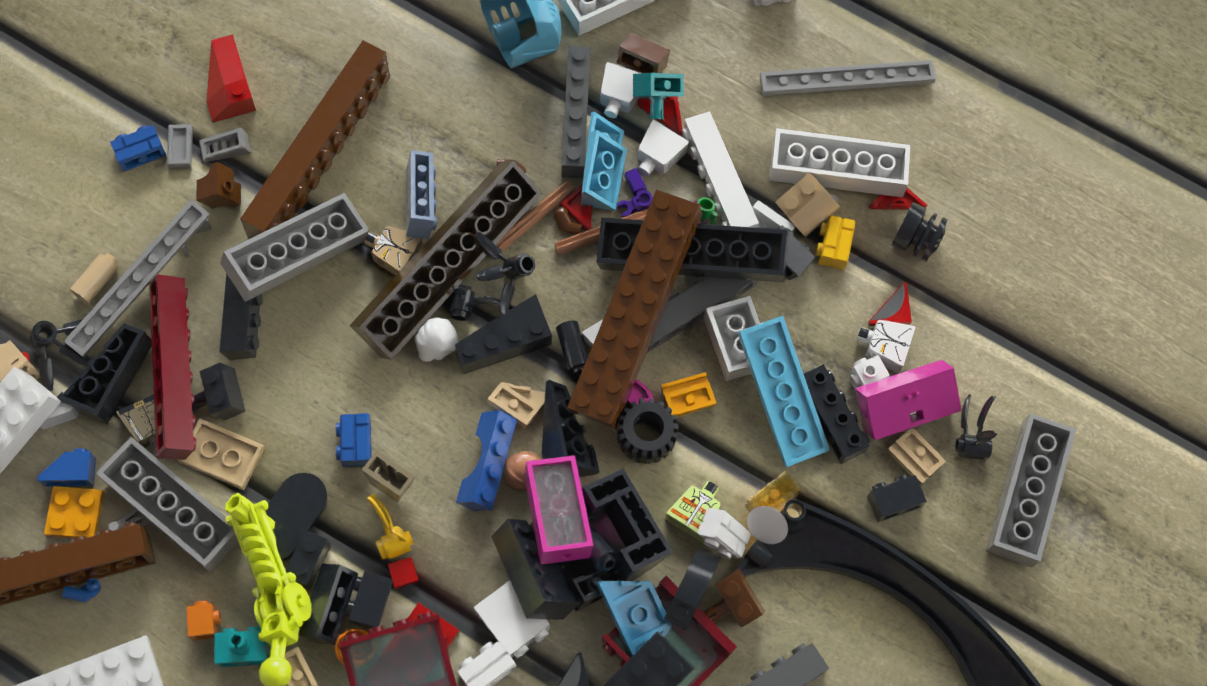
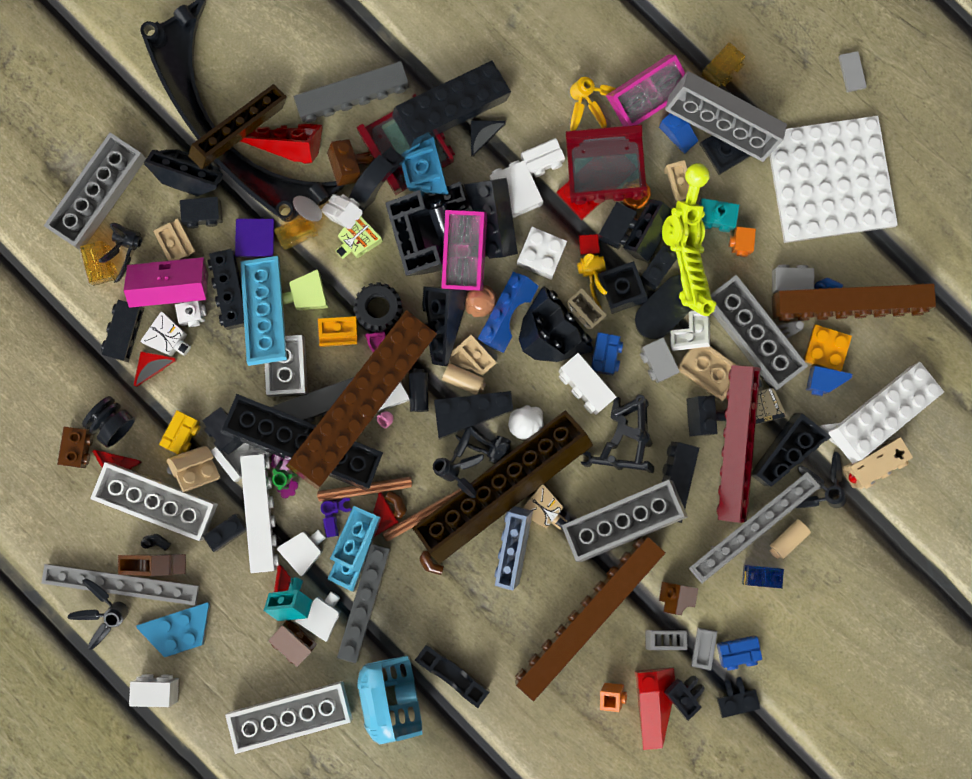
camera: 160 degrees left, 15 degrees up
none -> reddish brown brick [57,426,93,469]
none -> black plant [67,579,129,650]
none -> clear yellow brick [80,241,117,286]
none -> black brick [101,300,145,363]
none -> reddish brown brick [118,554,186,576]
none -> dark azure wing [136,602,210,657]
none -> black arm [141,533,171,551]
none -> black wedge [144,149,224,196]
none -> dark brown brick [188,84,287,169]
none -> black brick [203,514,247,552]
none -> dark purple tile [235,219,275,257]
none -> red wedge [241,123,323,164]
none -> yellowish green torso [282,270,328,311]
none -> bright pink hinge [377,411,393,428]
none -> black arch [414,643,490,708]
none -> tan brick [442,363,486,395]
none -> white brick [517,227,567,280]
none -> black brick [519,286,594,362]
none -> white brick [559,353,616,415]
none -> black piece [581,395,655,473]
none -> black brick [598,261,648,314]
none -> orange brick [600,683,627,712]
none -> light grey brick [640,338,680,383]
none -> black hinge [664,675,705,721]
none -> white plate [670,311,710,351]
none -> black hinge [717,677,760,718]
none -> clear blue hips [742,565,784,589]
none -> light grey brick [772,265,814,293]

